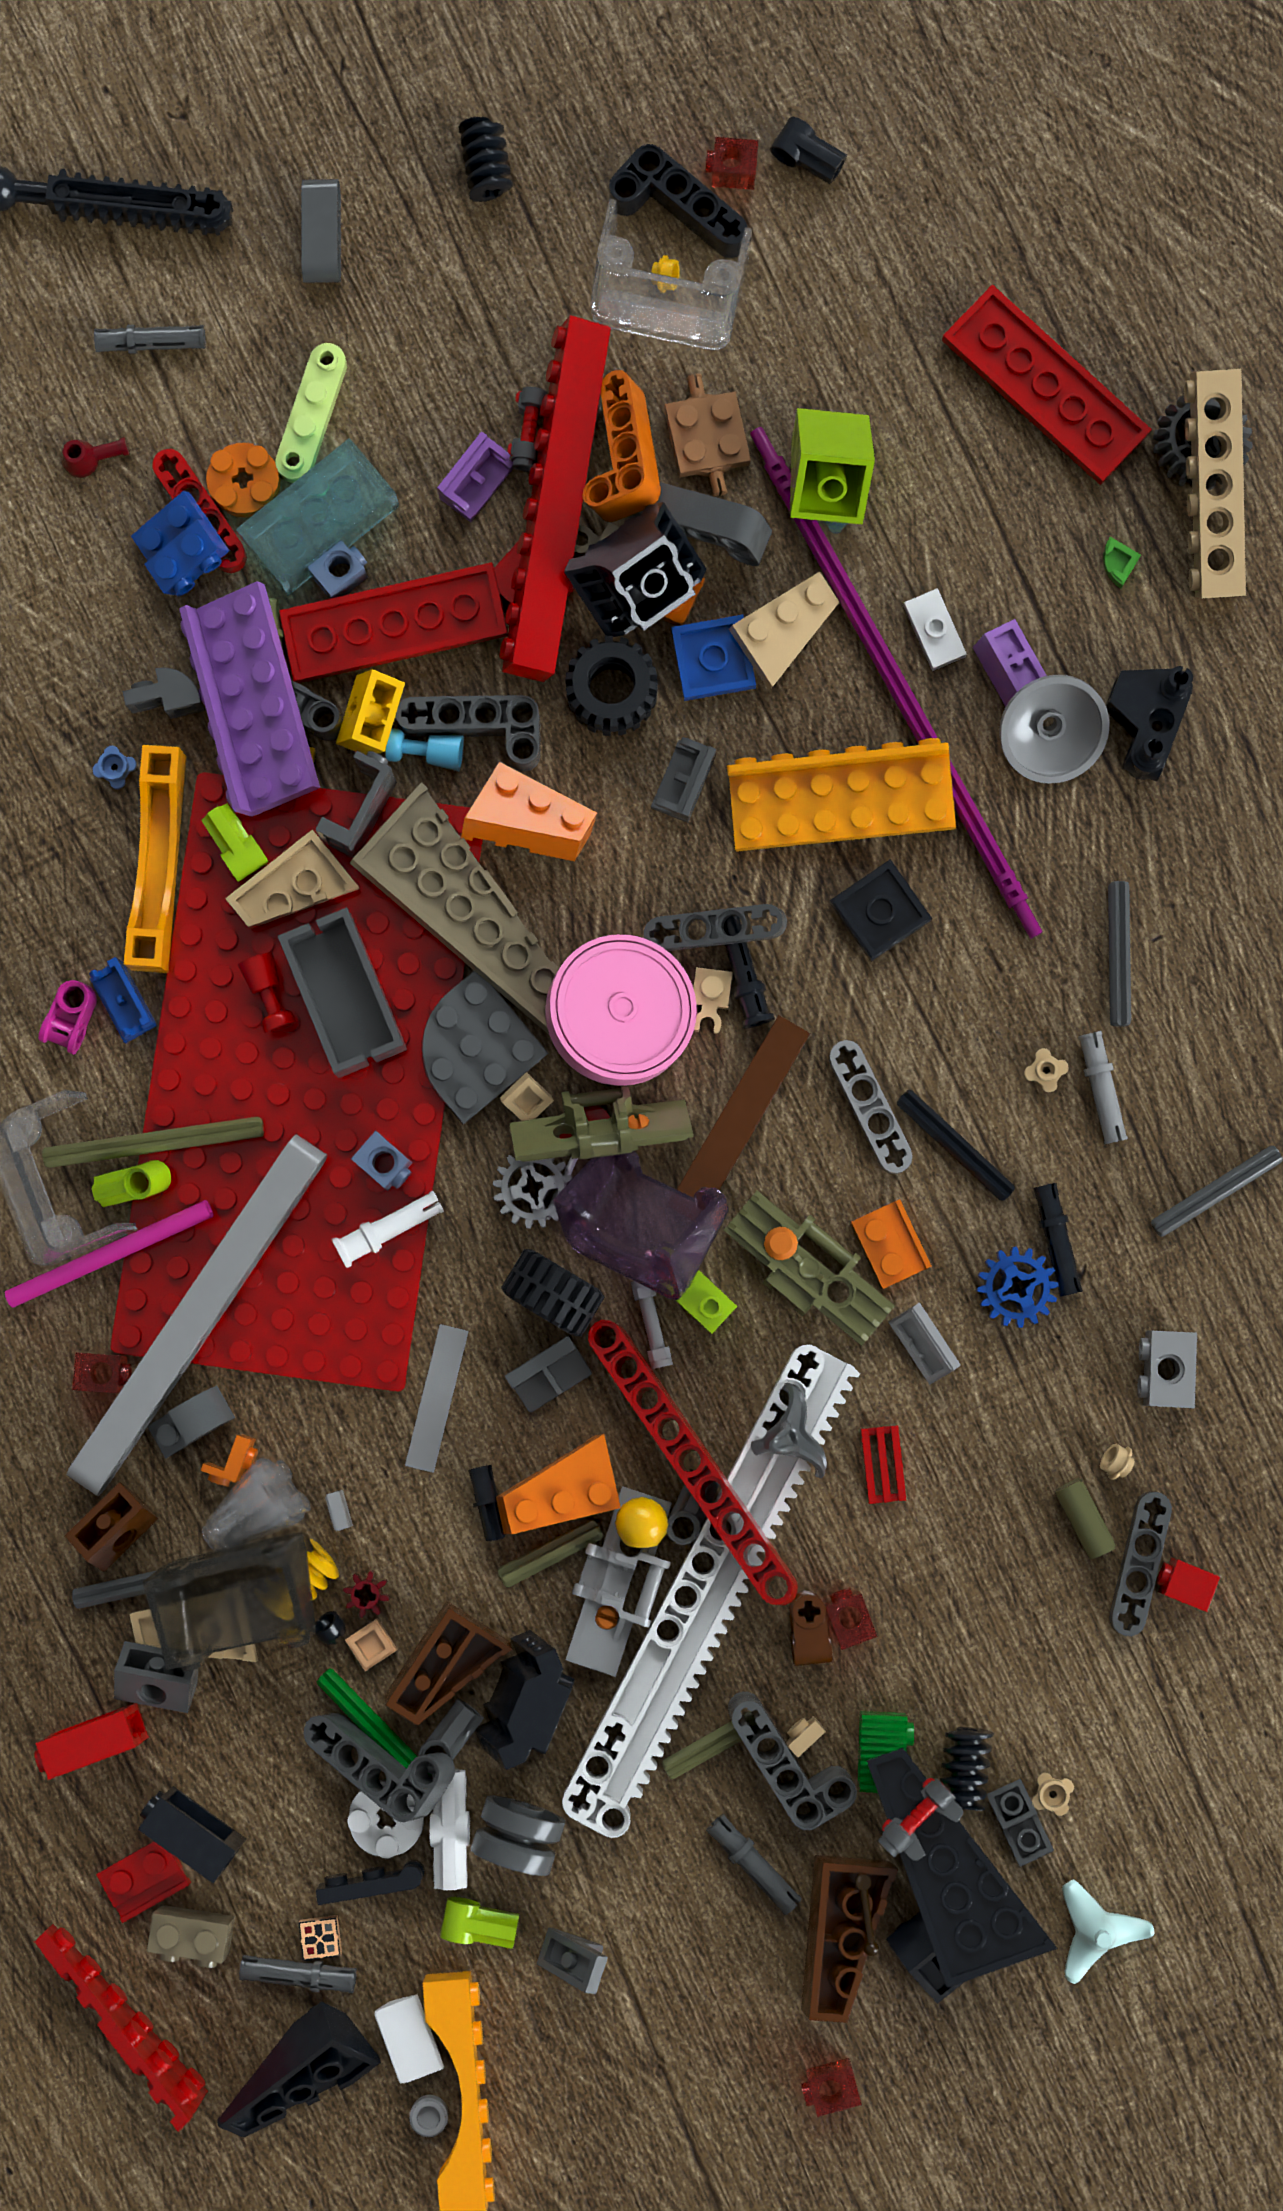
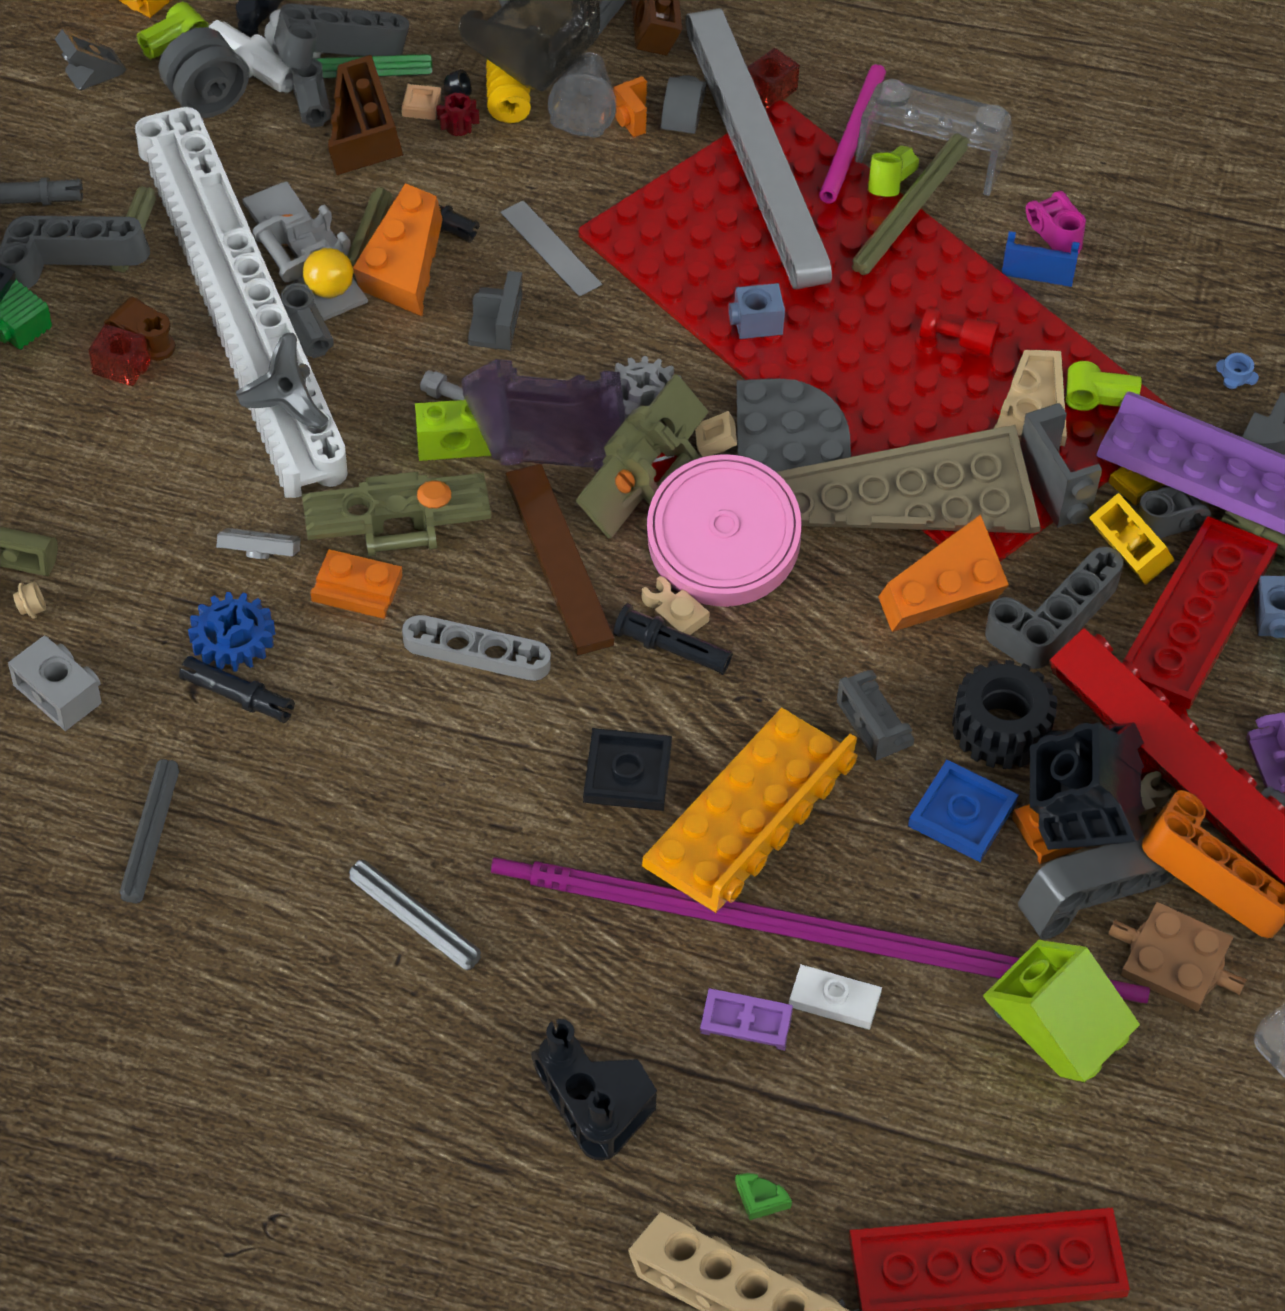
camera: 125 degrees right, 30 degrees down
light orange arch [124,745,187,973] -> none
dark grey piece [278,907,408,1078] -> none
light grey tile [325,1490,353,1531] -> none
white pin [332,1191,444,1268] -> none
medium azure piece [386,728,464,772] -> none
black slope [475,1630,575,1770] -> none
black tyre [501,1249,605,1336] -> none
red beam [588,1320,798,1605] -> none
dark grey beam [644,904,787,951] -> none
tan wing [729,572,839,690] -> none
tan plate [786,1716,826,1757] -> none
red tile [860,1425,906,1504] -> none
black axle [897,1089,1015,1201] -> none
light grey dish [999,675,1109,784] -> none
tan plate [1024,1048,1069,1092] -> none
light grey pin [1078,1031,1128,1145] -> none

